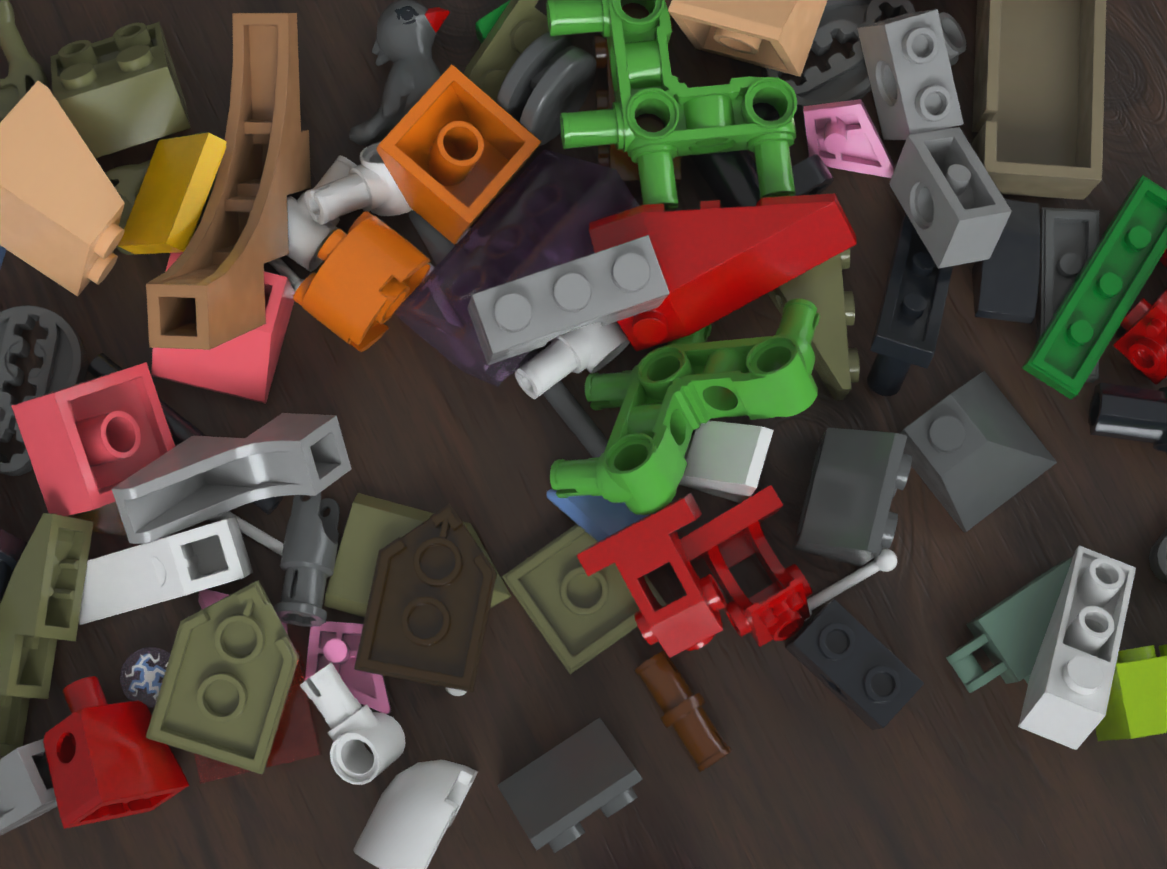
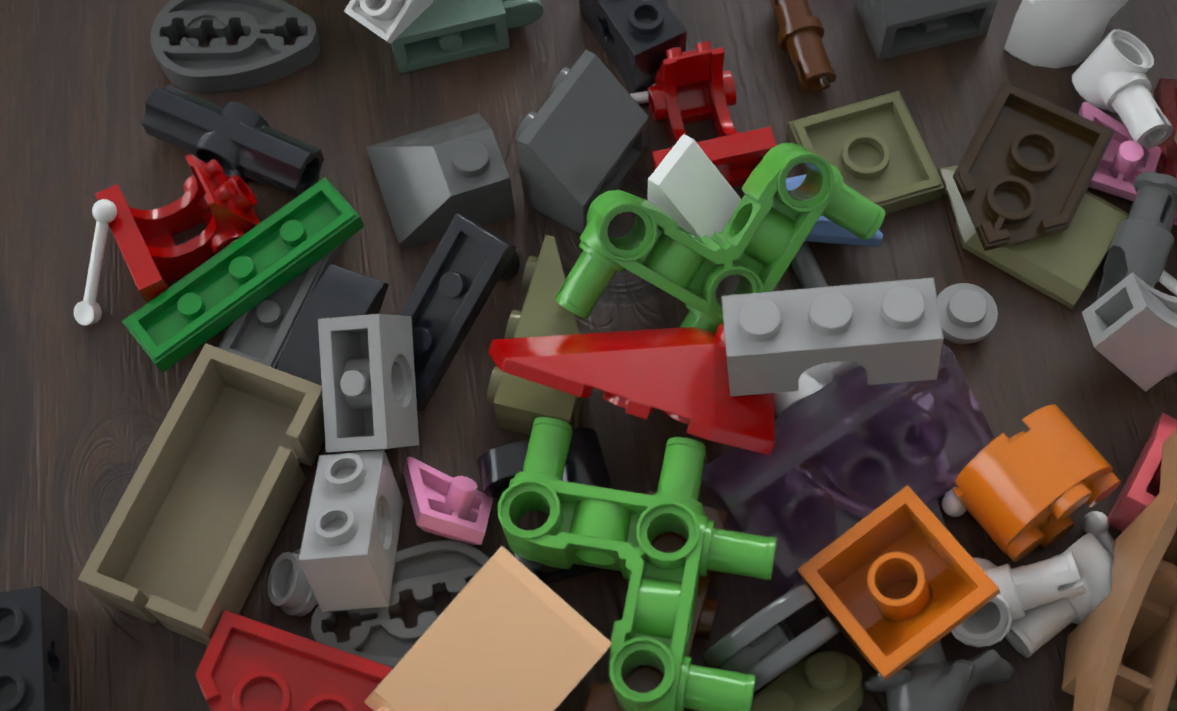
camera: 155 degrees left, 15 degrees down
red tile [576,493,727,658] -> none
none -> light grey plate [937,283,998,345]

